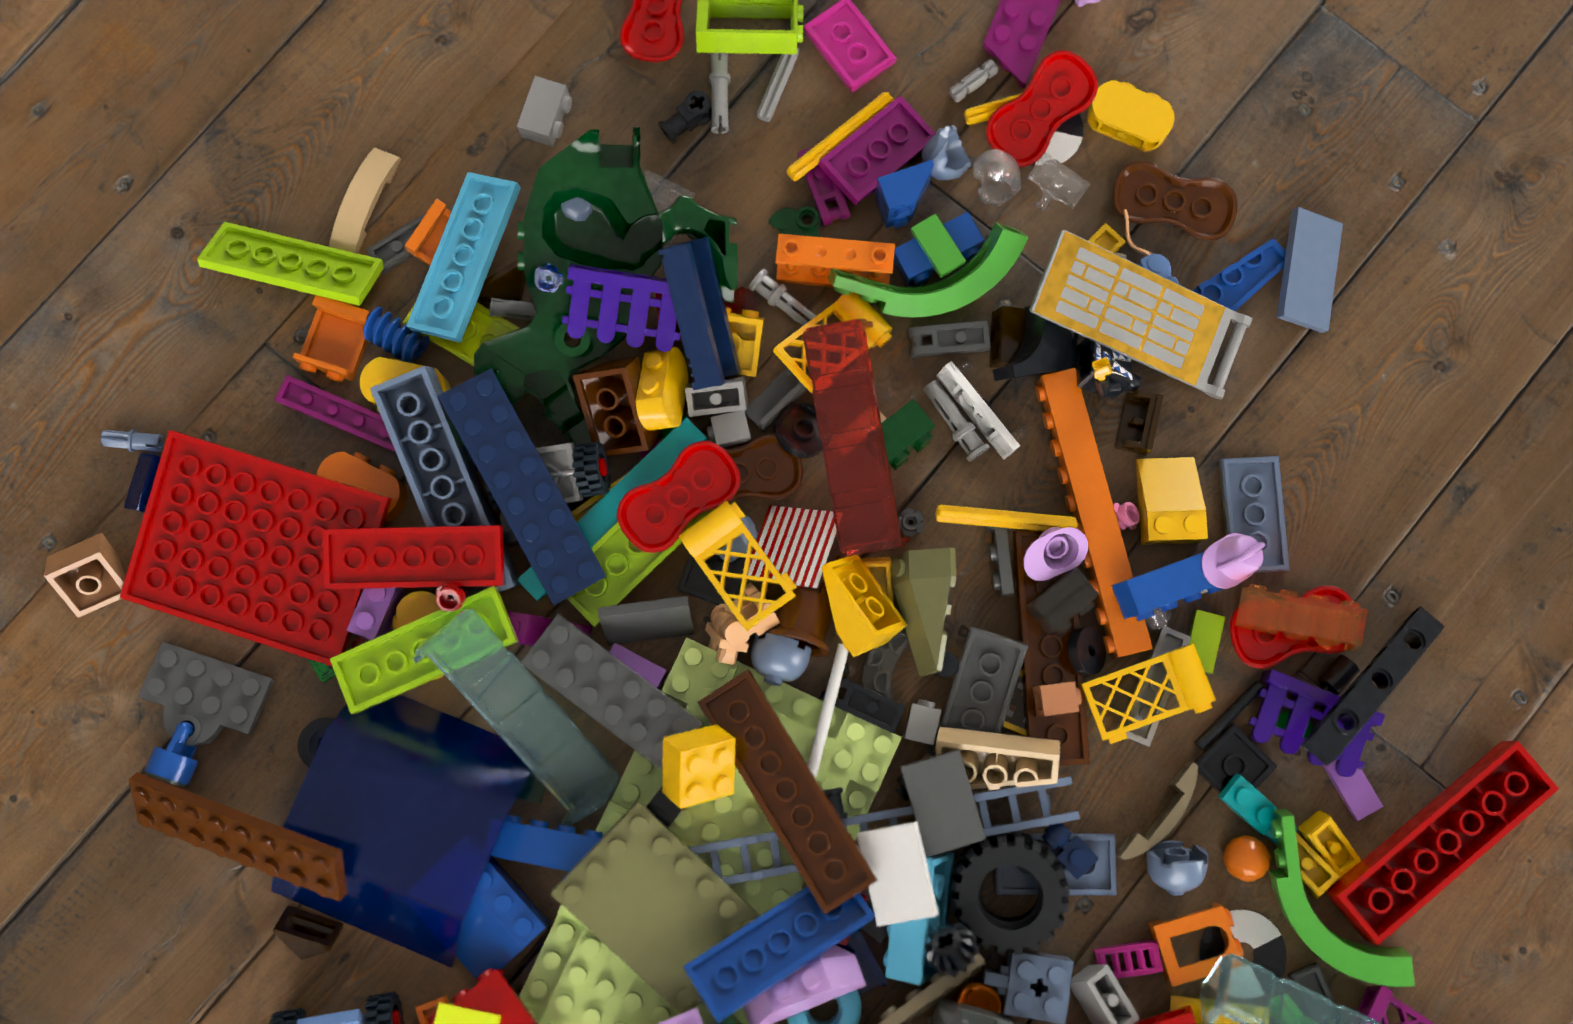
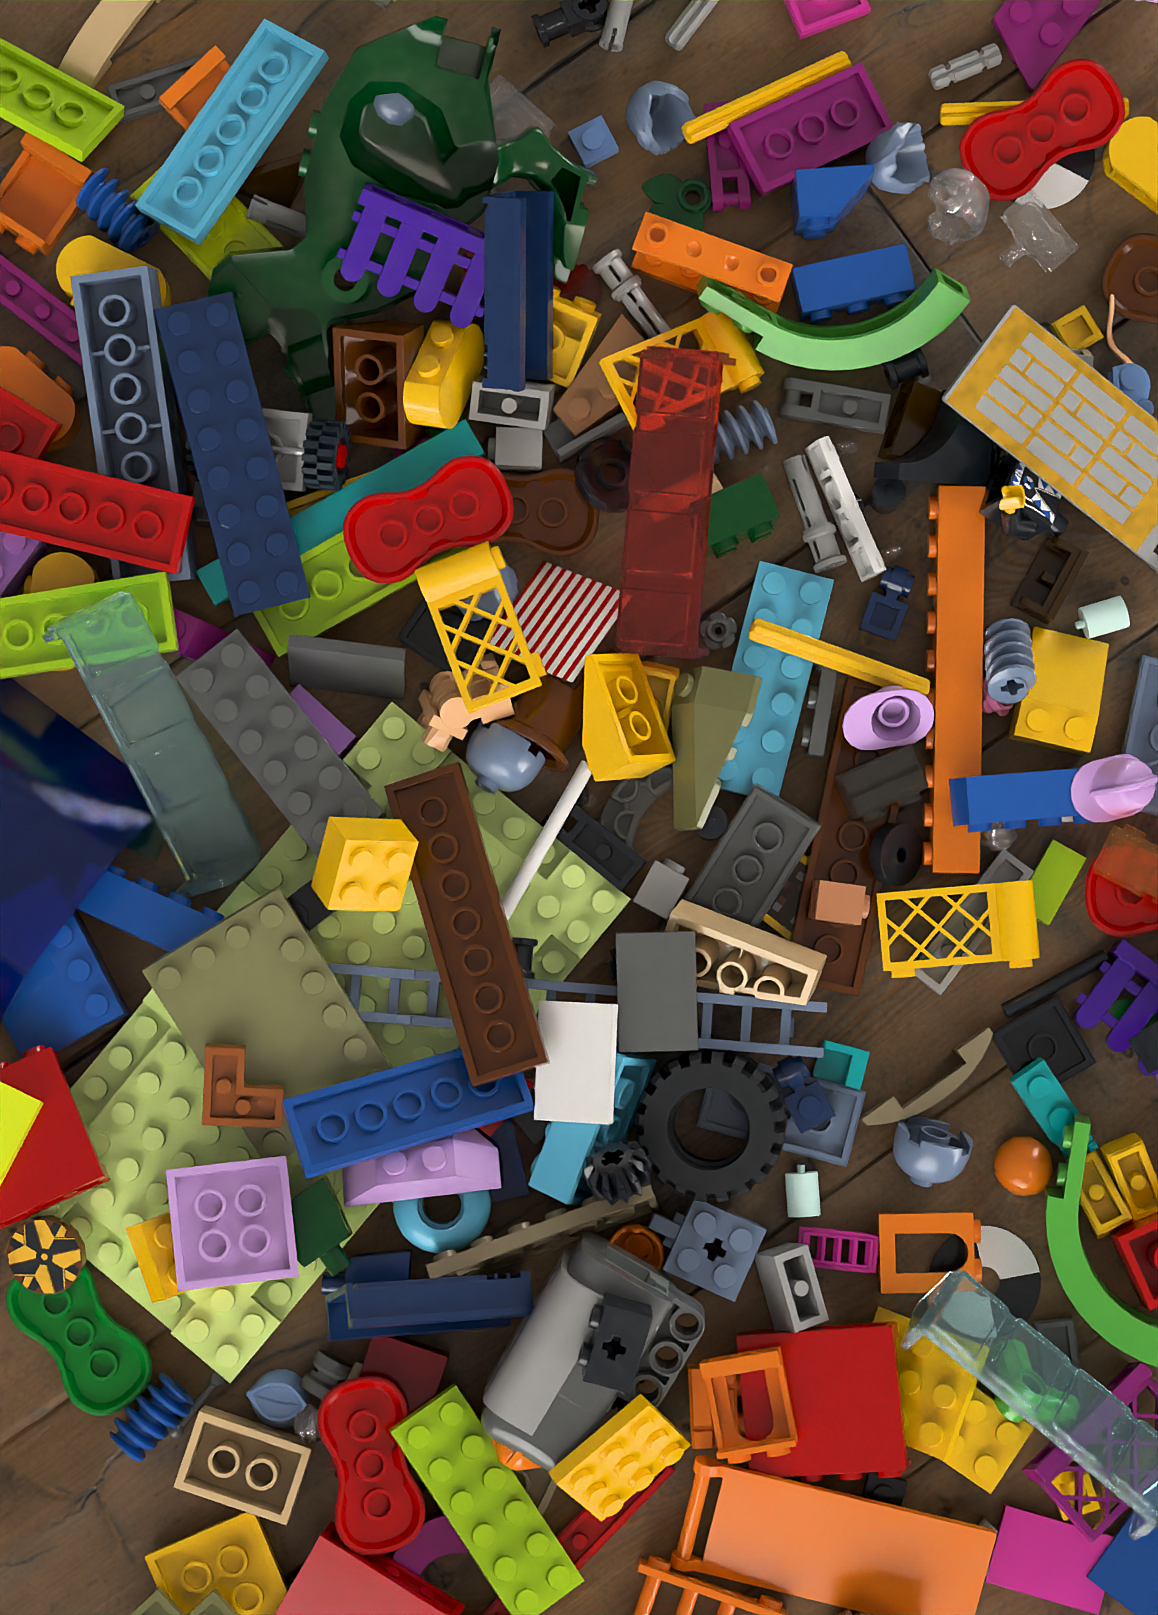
camera: 15 degrees right, 5 degrees up
red plate [436,583,466,612] -> none
clear blue plate [534,264,563,293] -> none
bright green tile [911,213,966,278] -> none
none -> dark orange plate [202,1044,284,1128]
none -> medium nougat wing [553,314,666,439]
none -> medium blue plate [568,115,619,168]
none -> sand blue hair [625,80,696,156]
none -> sand blue piece [692,400,778,468]
none -> medium azure plate [718,561,834,797]
none -> light aqua piece [785,1165,821,1217]
none -> teal panel [813,1039,870,1090]
none -> dark blue plate [859,565,915,643]
none -> black piece [869,478,906,514]
none -> black bush [881,347,929,390]
none -> sand blue piece [983,618,1036,704]
none -> light aqua piece [1075,596,1130,639]

